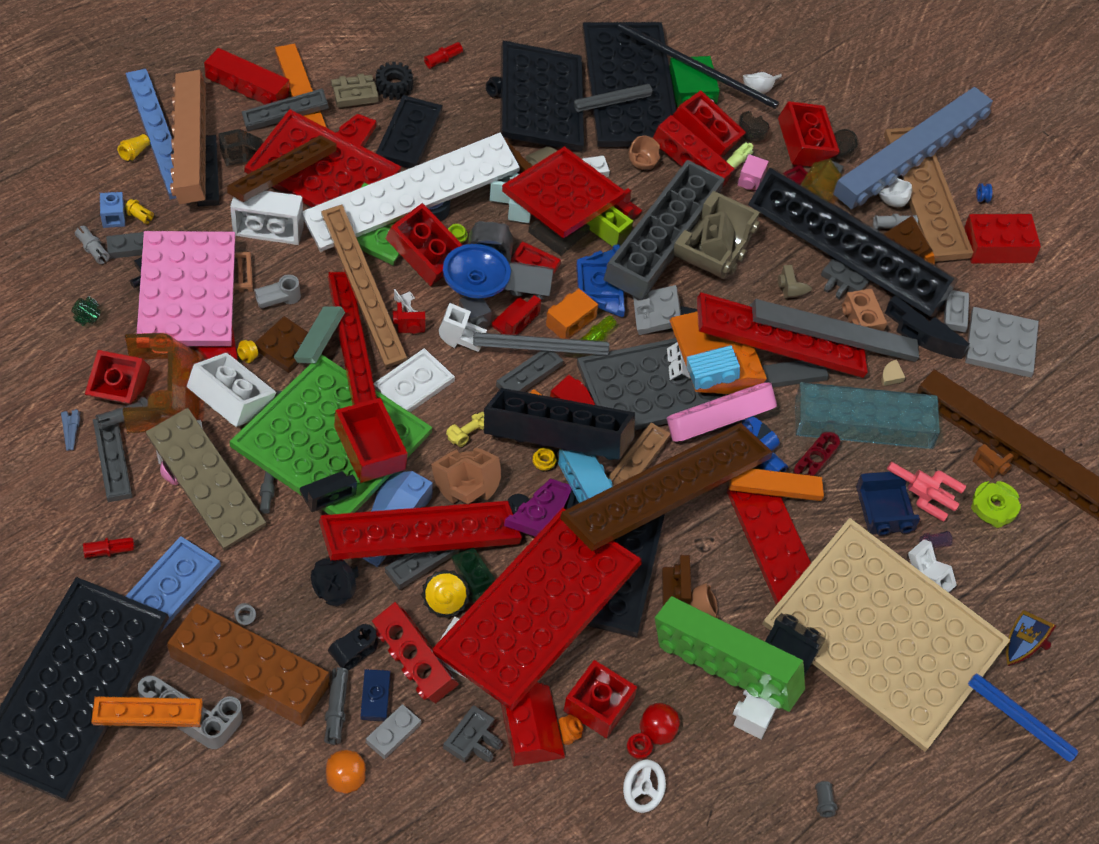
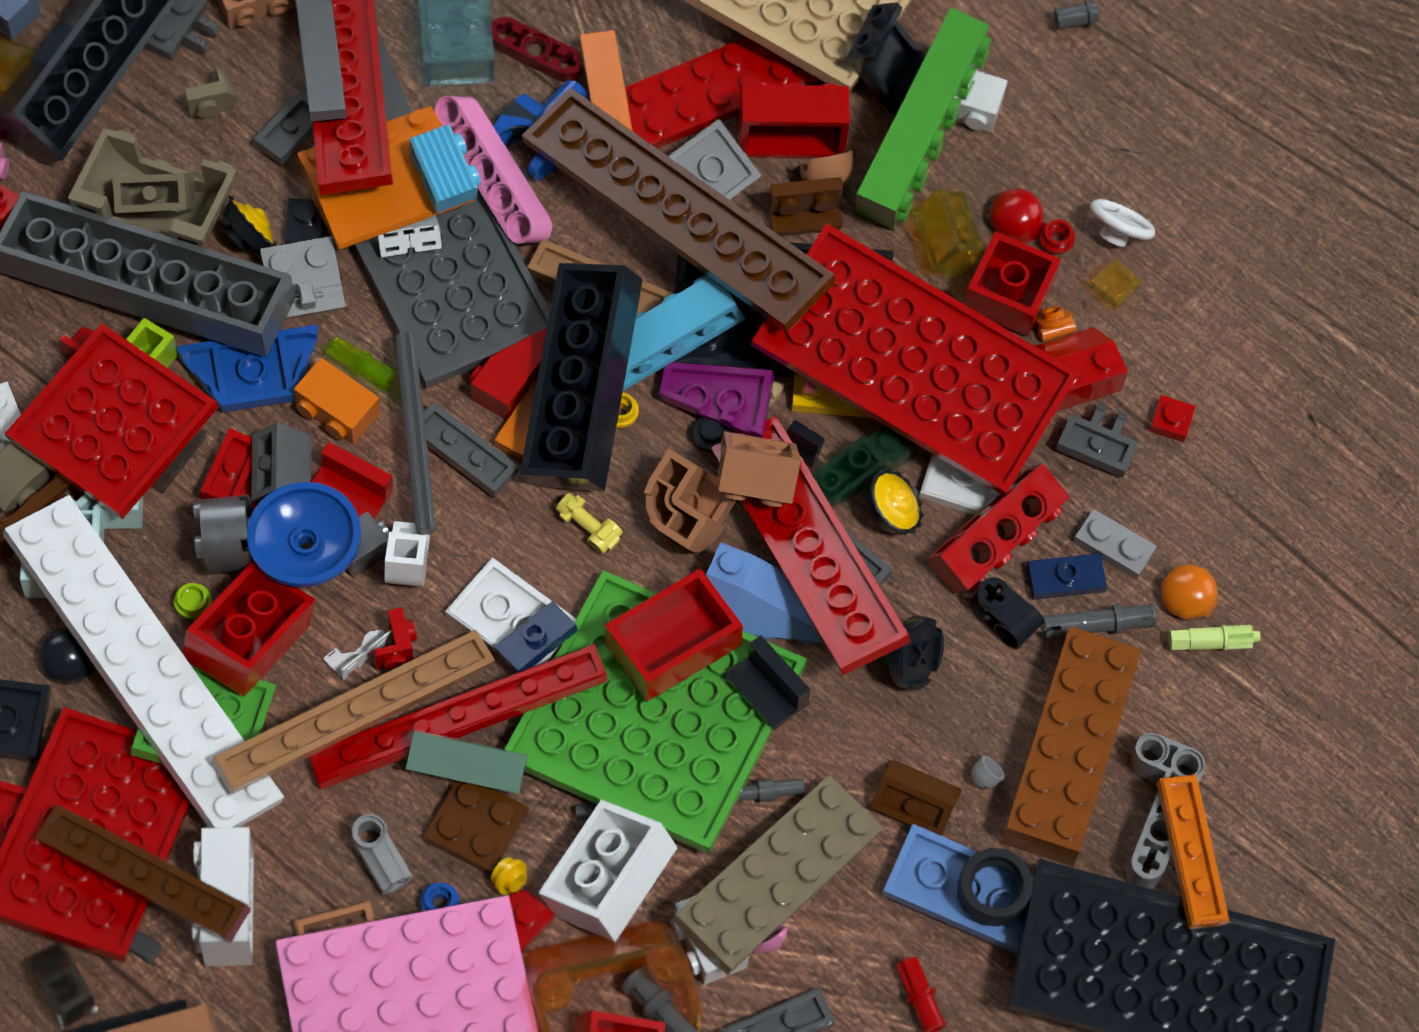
camera: 100 degrees left, 10 degrees up
none -> black piece [223,195,277,253]
none -> blue plate [421,883,460,912]
none -> dark blue plate [494,601,578,673]
none -> light grey hinge [668,119,762,200]
none -> nougat slope [717,431,801,507]
none -> red piece [738,82,850,159]
none -> black tile [786,420,825,468]
none -> reddish brown panel [870,760,962,836]
none -> clear yellow brick [912,189,985,276]
none -> black tyre [957,848,1033,927]
none -> clear yellow plate [1090,259,1142,310]
none -> red plate [1149,395,1196,443]
none -> yellowish green piece [1169,625,1260,651]

